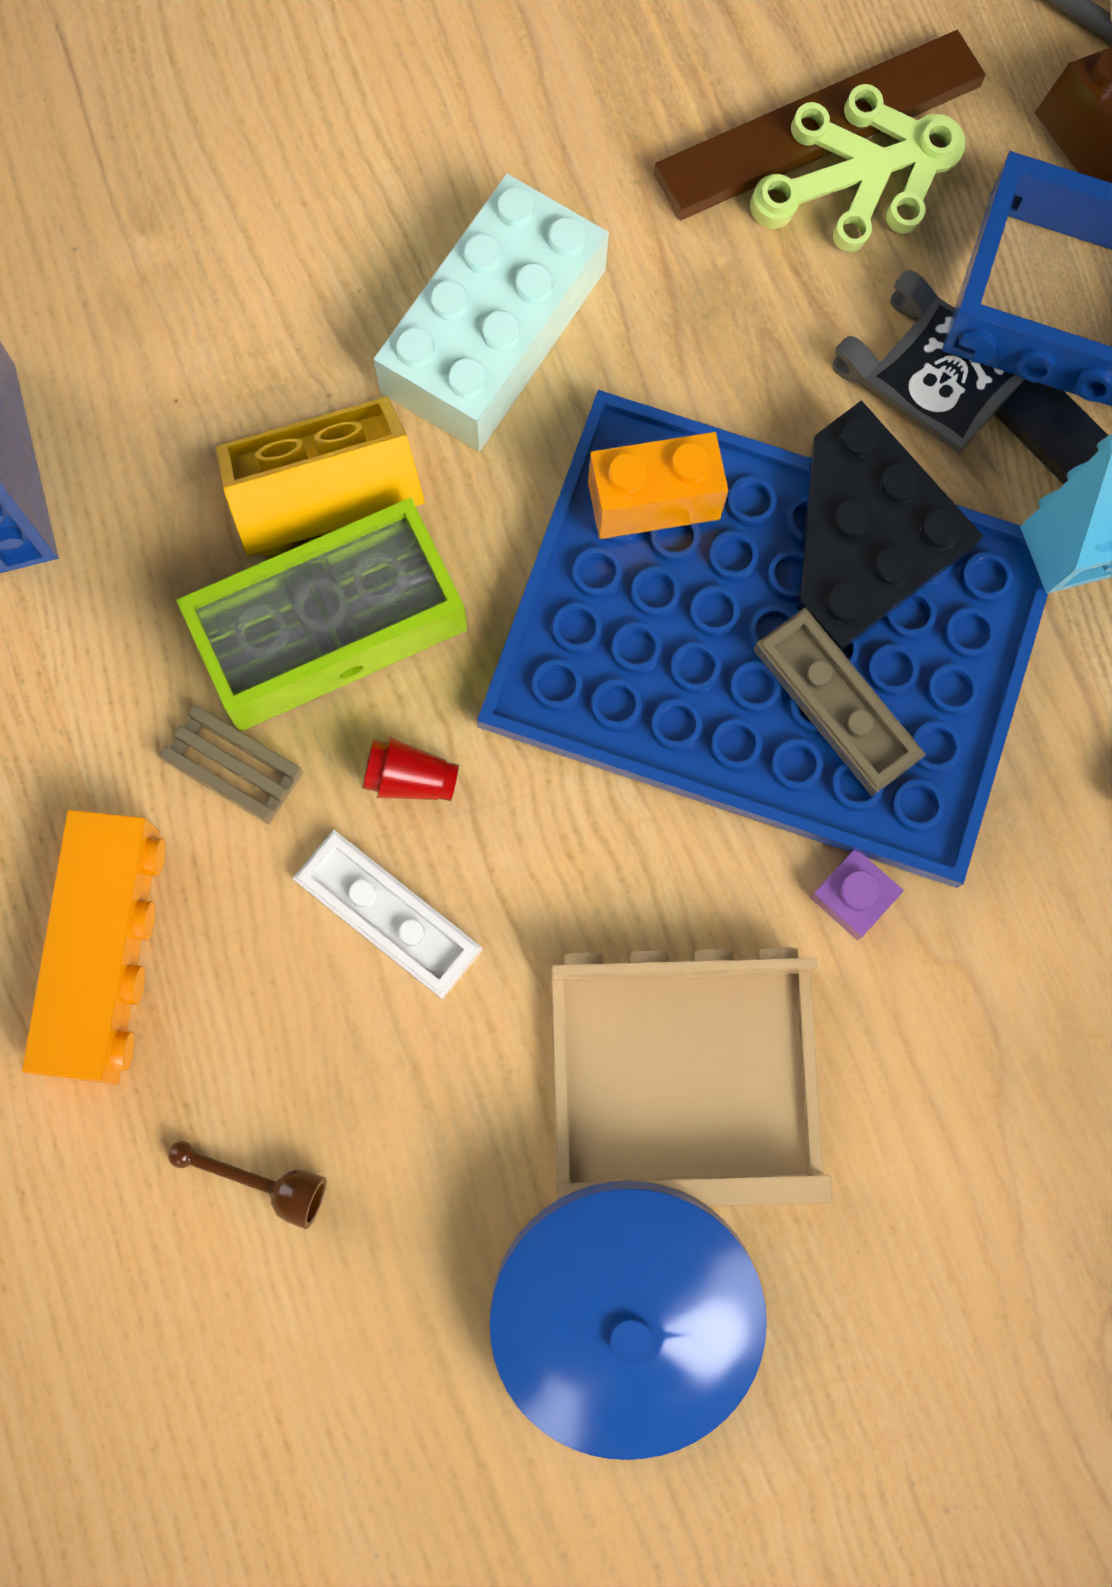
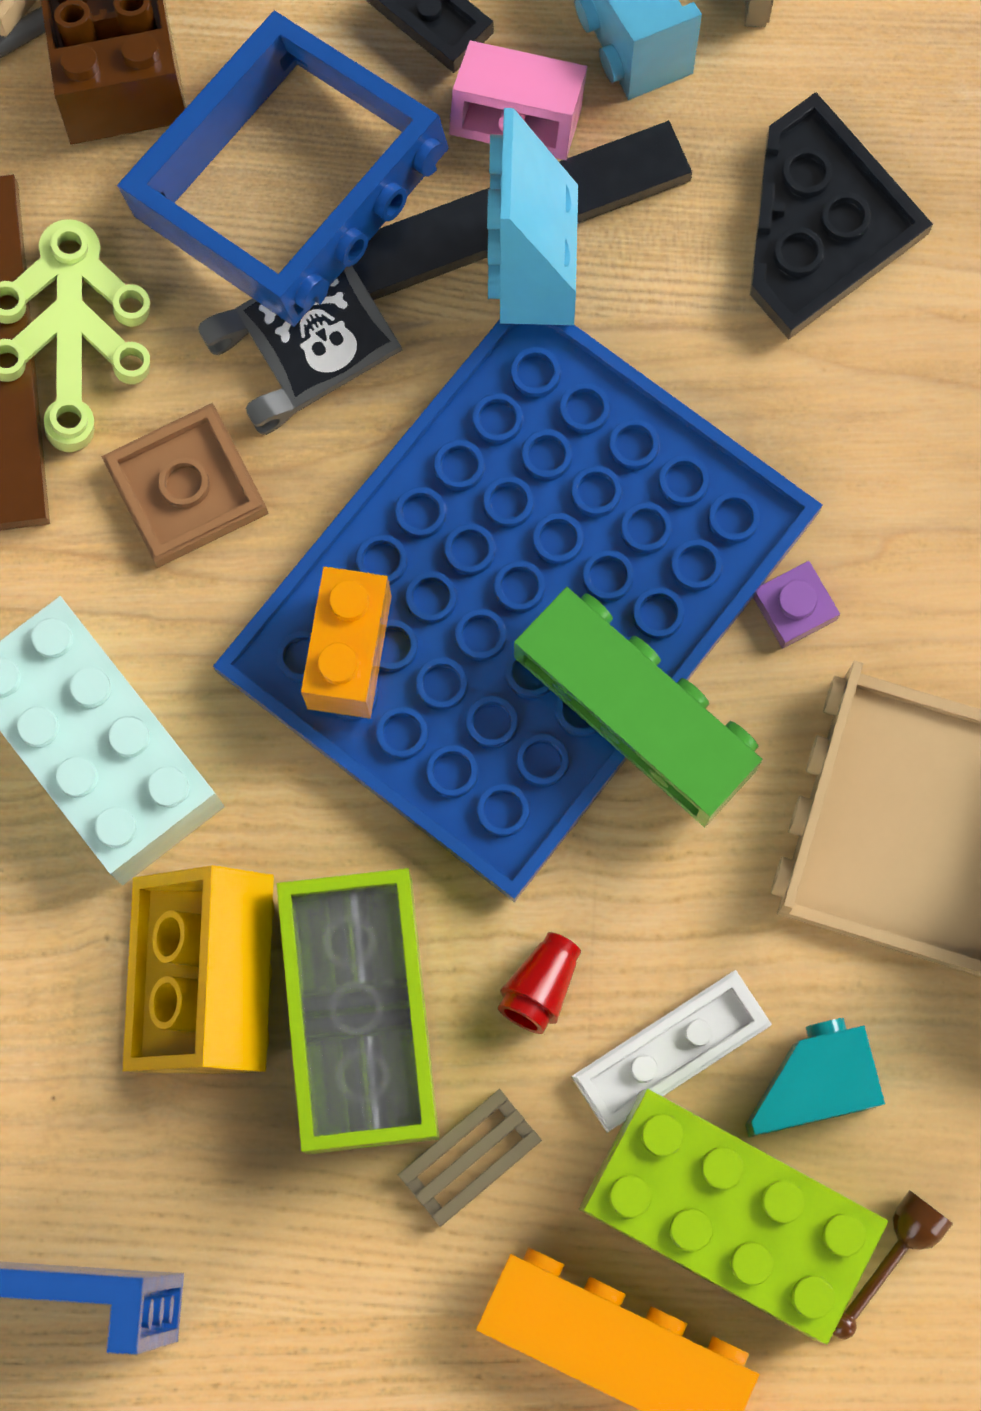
camera: 65 degrees left, 0 degrees up
dark tan tile [753,608,926,796] -> none
black plate [797,400,984,651] -> none
none -> medium nougat tile [101,403,269,568]
none -> bright green brick [514,587,763,828]
none -> lime brick [578,1089,889,1345]
none -> teal slope [745,1018,885,1138]

